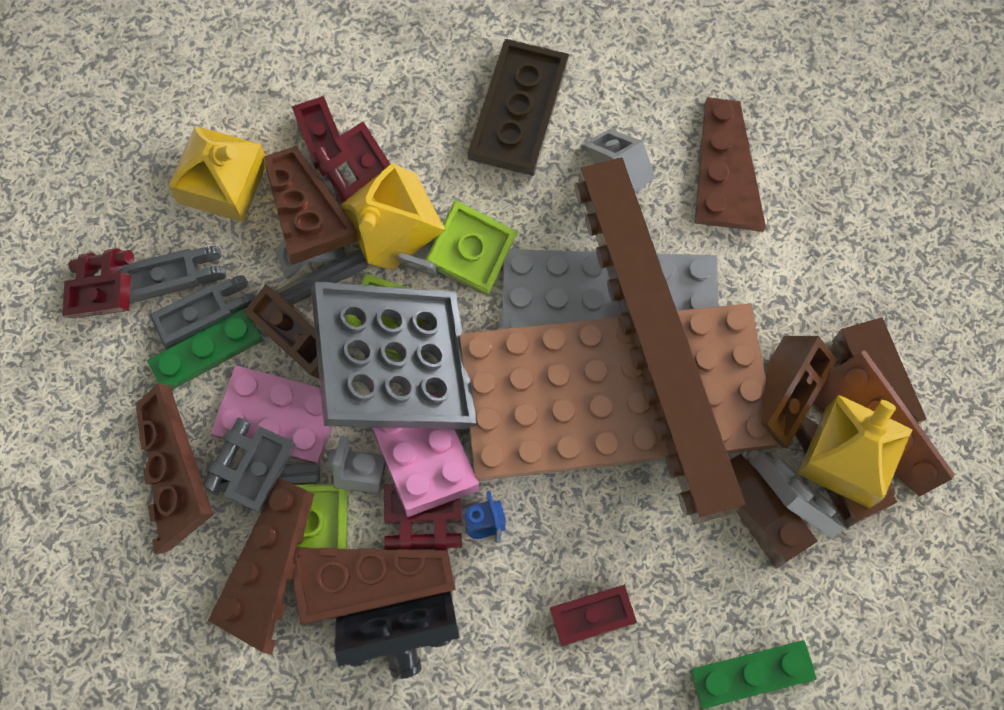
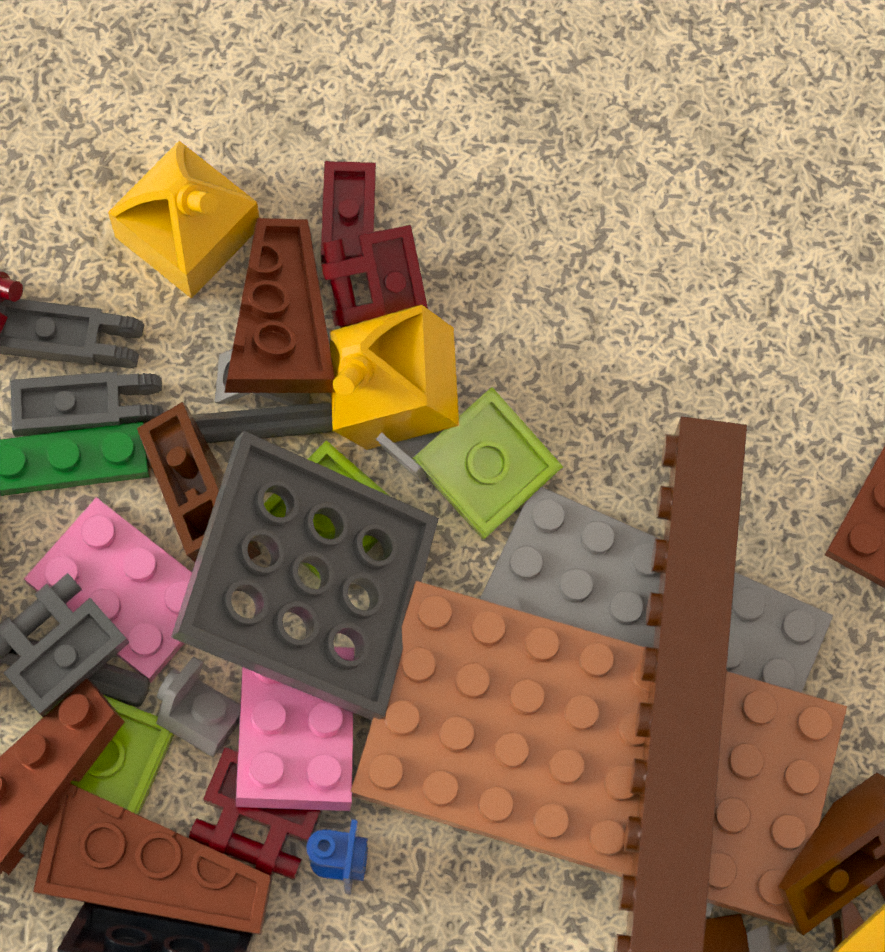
camera: 20 degrees right, 0 degrees up
dark brown plate [468,38,569,176] -> none
light grey slope [582,129,655,193] -> none

